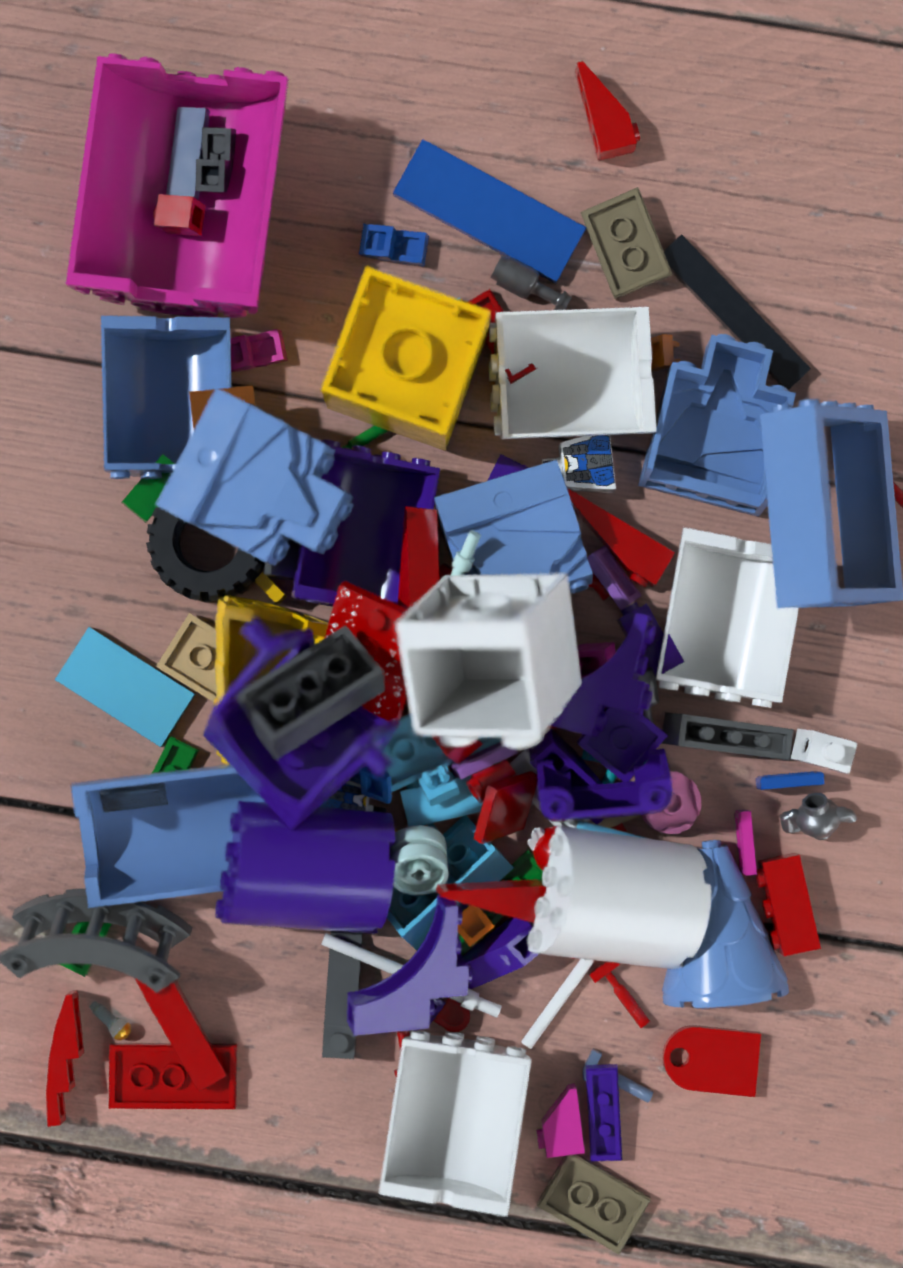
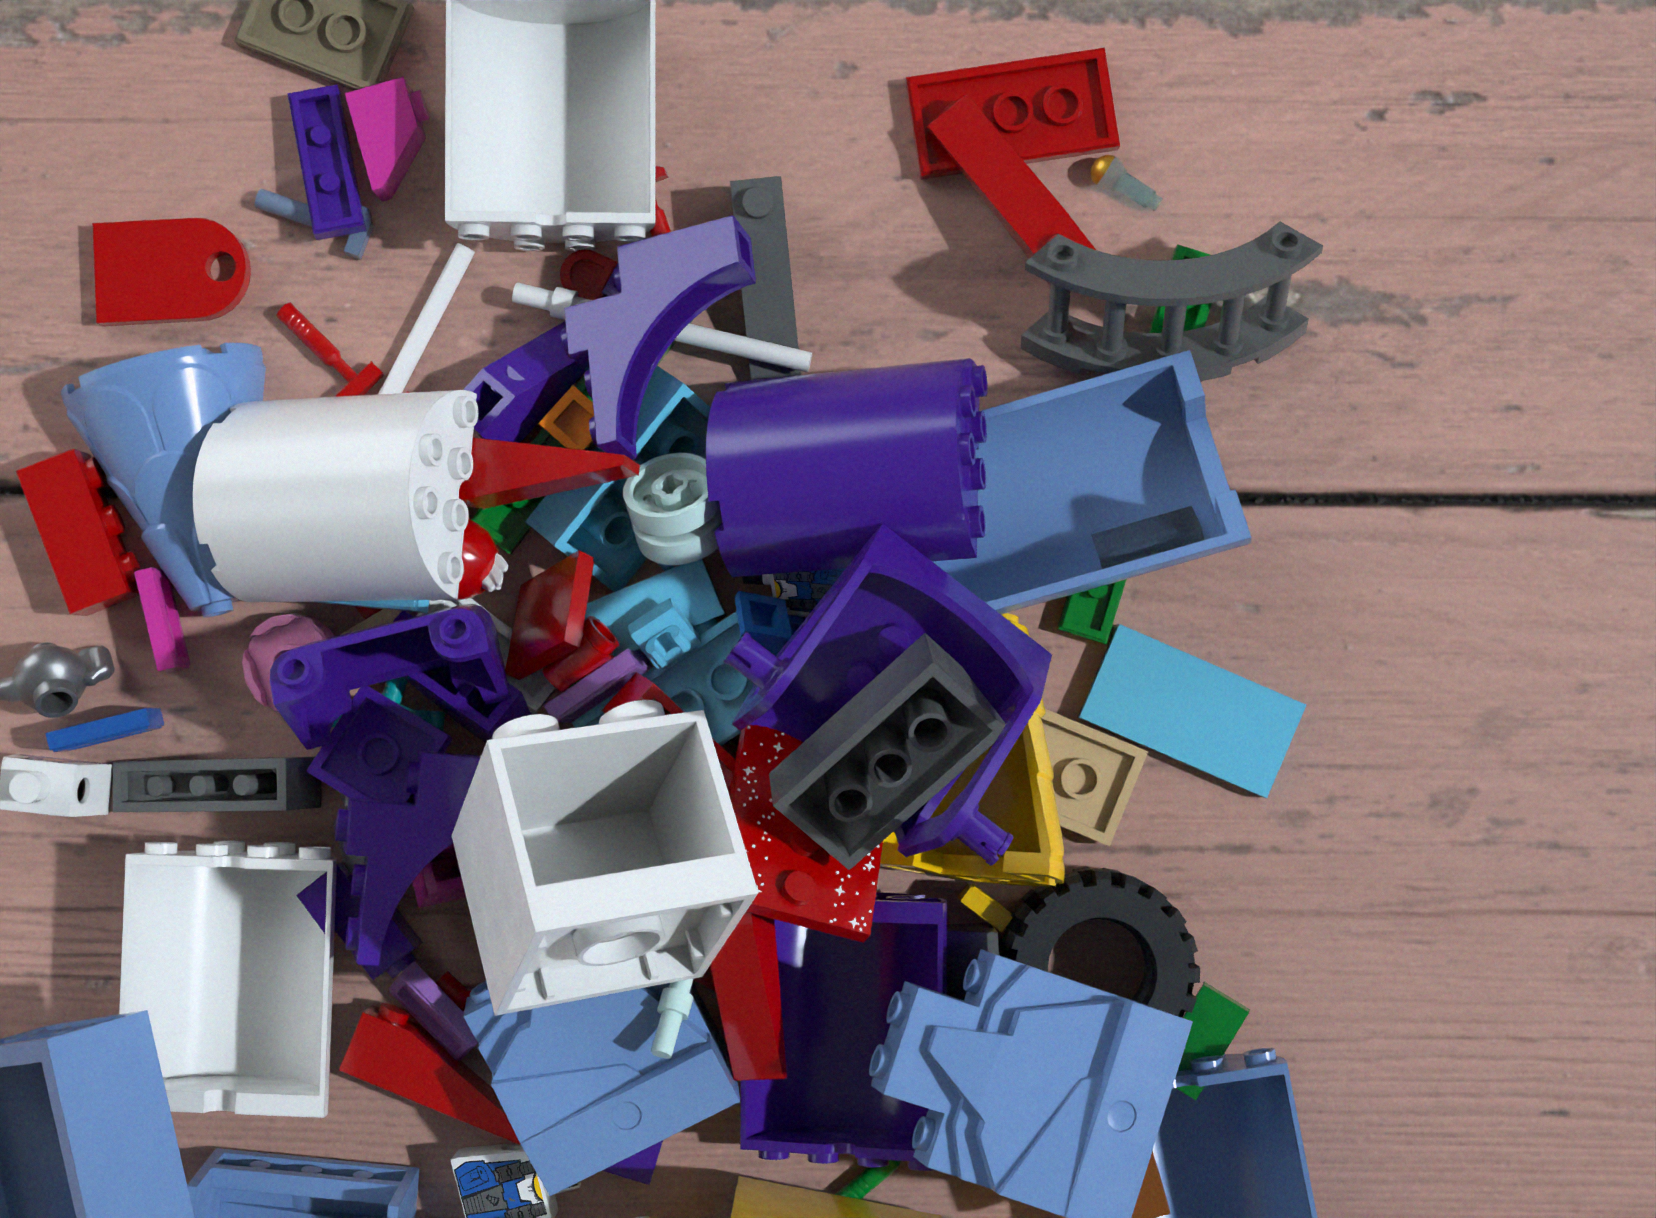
camera: 175 degrees right, 0 degrees up
red slope [46,990,85,1127] -> none

